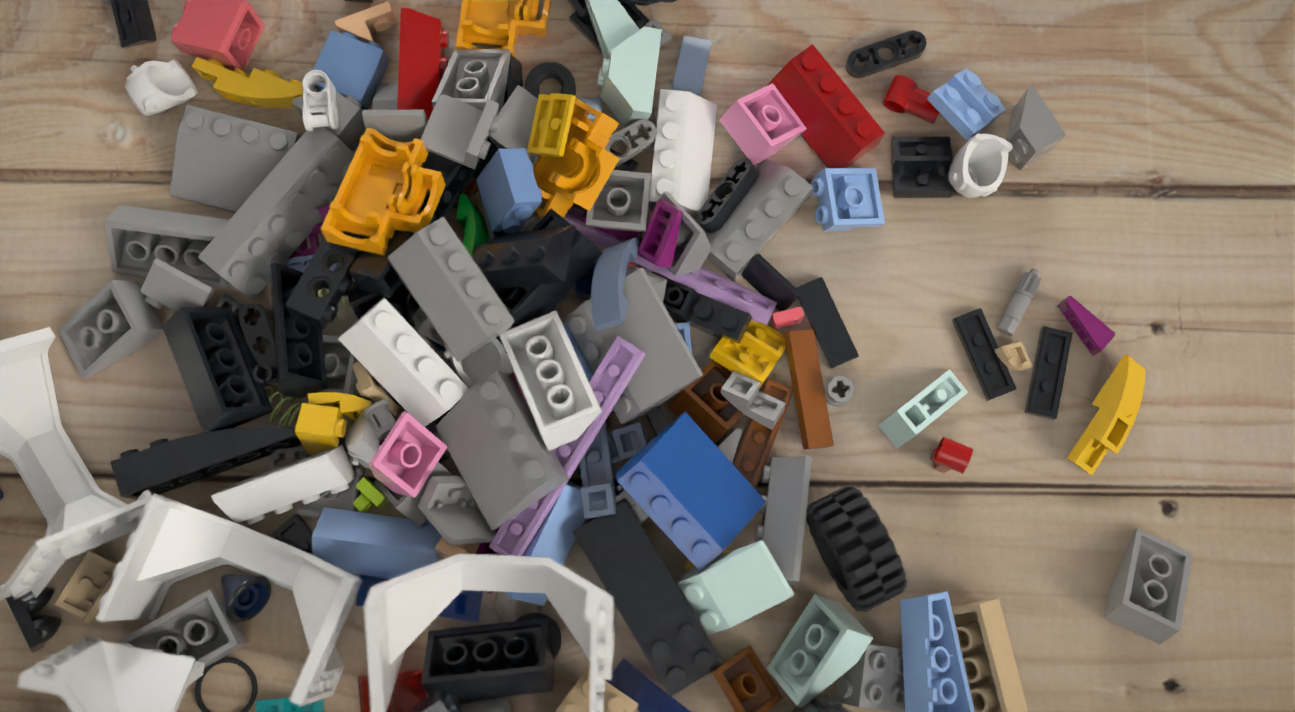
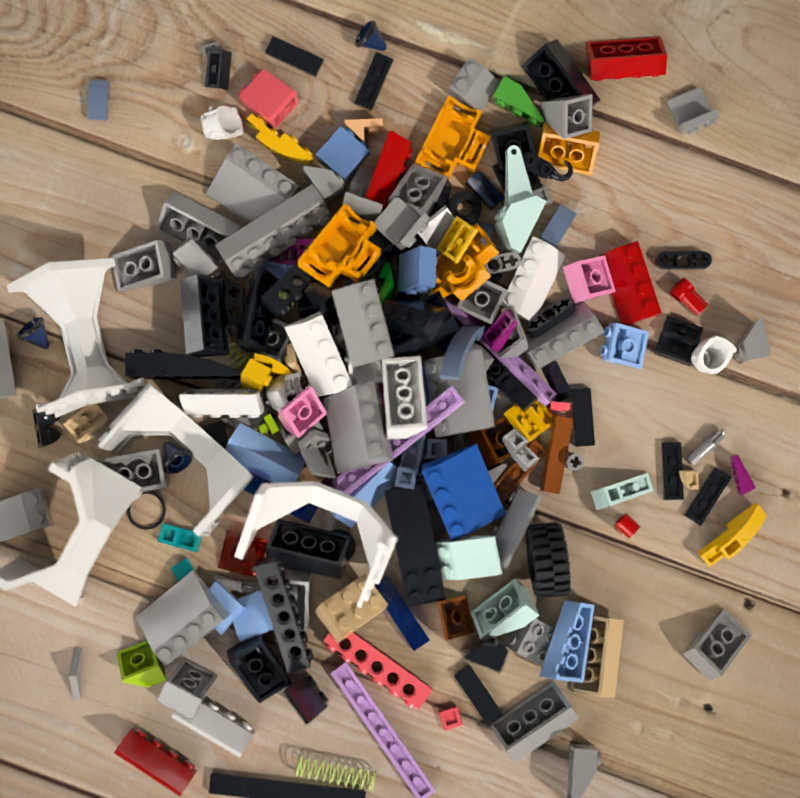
camera: 15 degrees right, 5 degrees up
white piece [302,70,339,131] -> none
light blue plate [927,68,1006,141] -> none
none -> slope [465,171,505,211]

